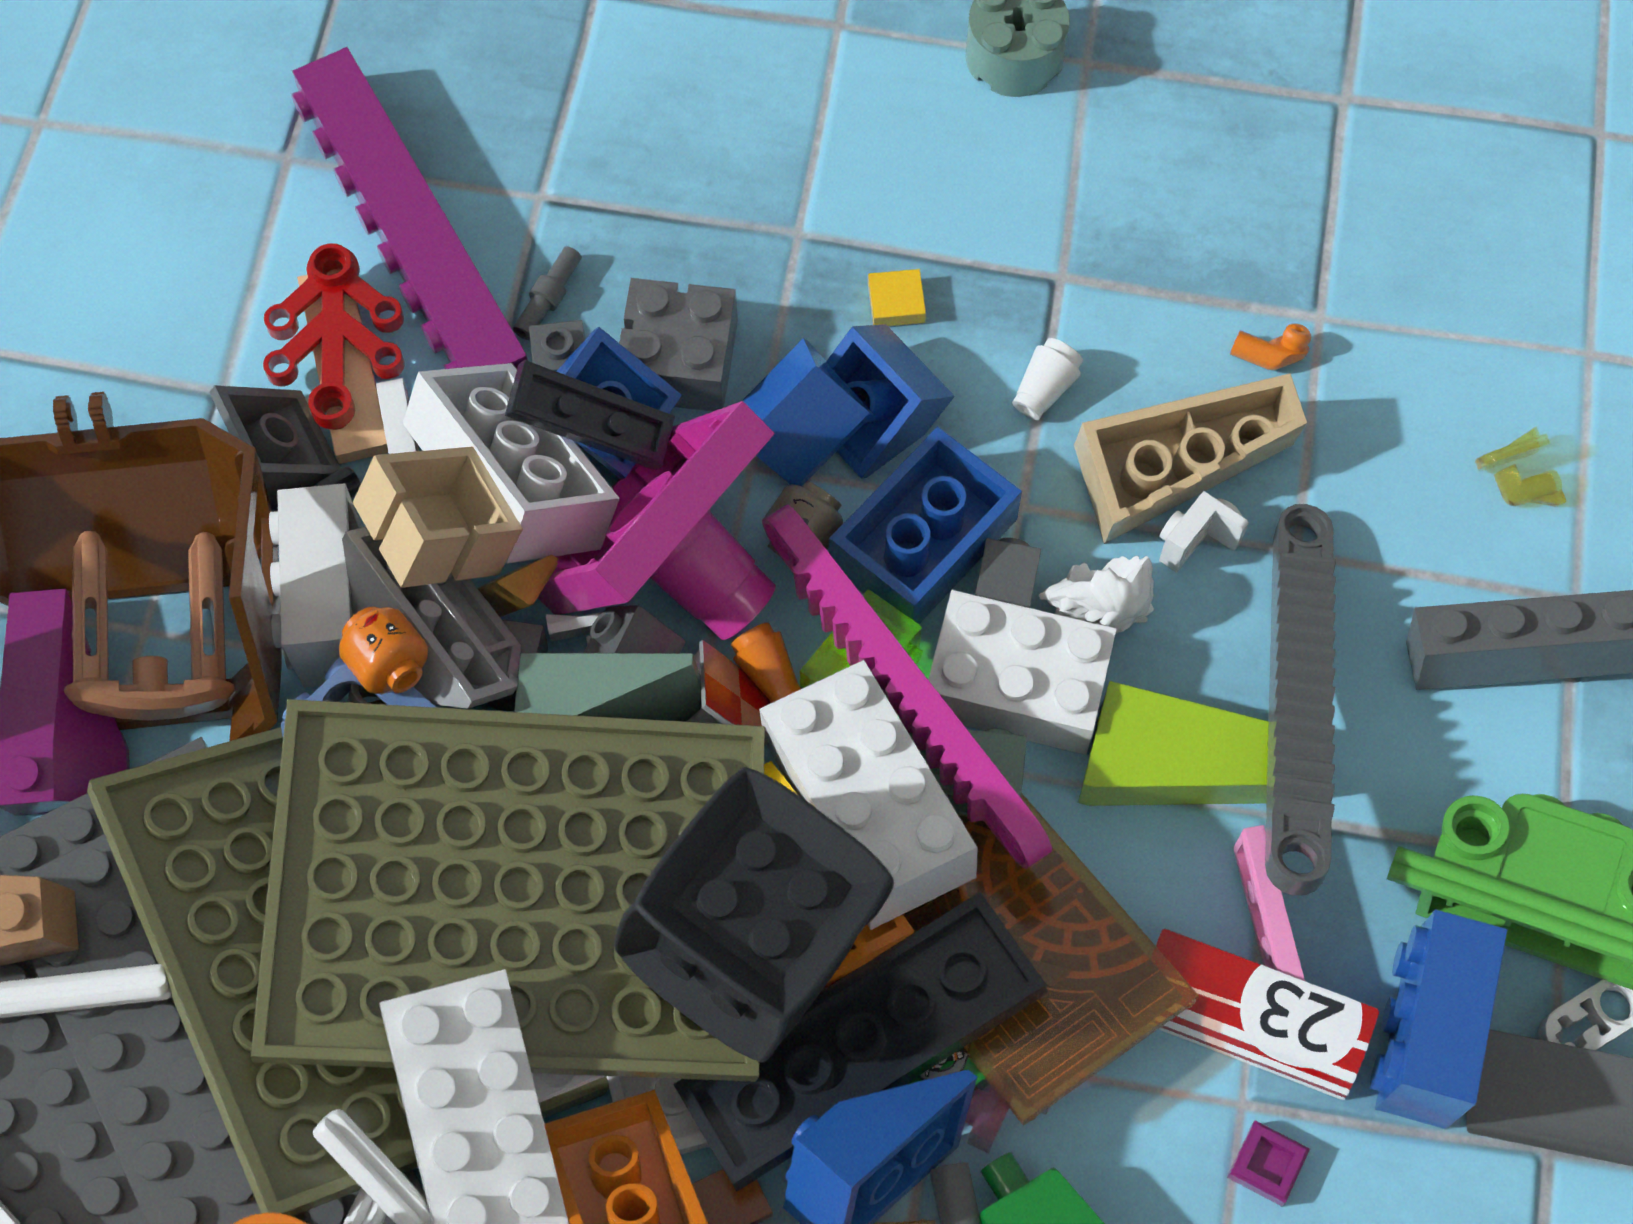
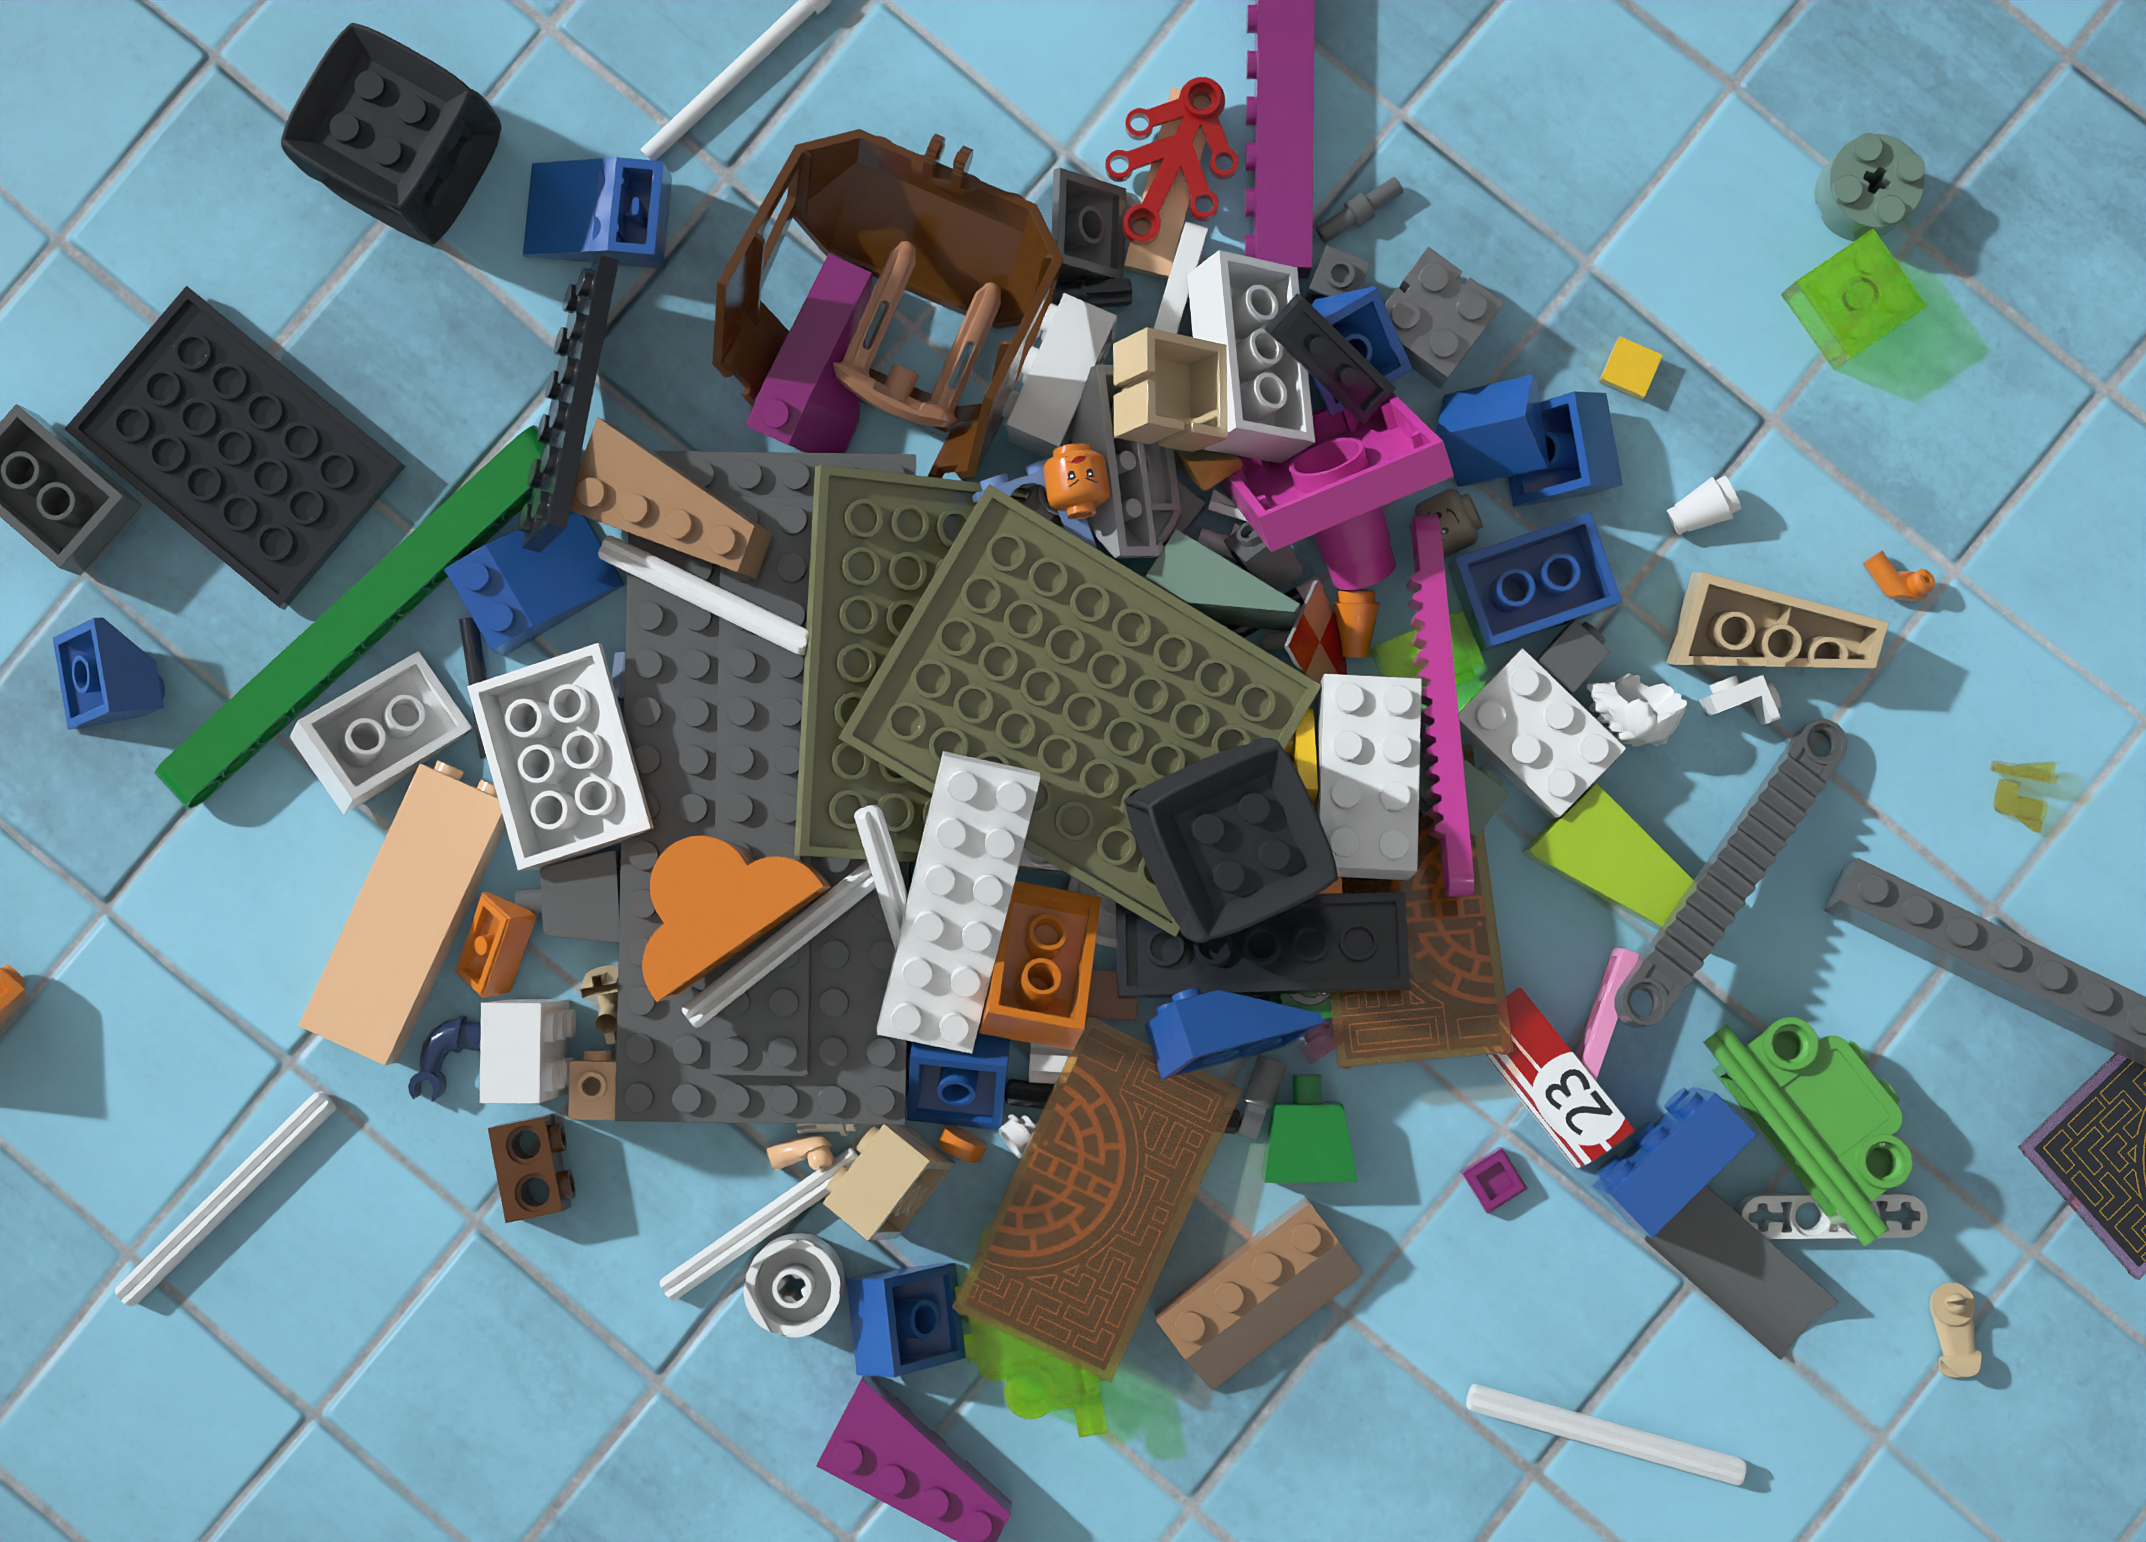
camera: 30 degrees right, 20 degrees up
none -> clear neon green brick [1781,229,1928,370]

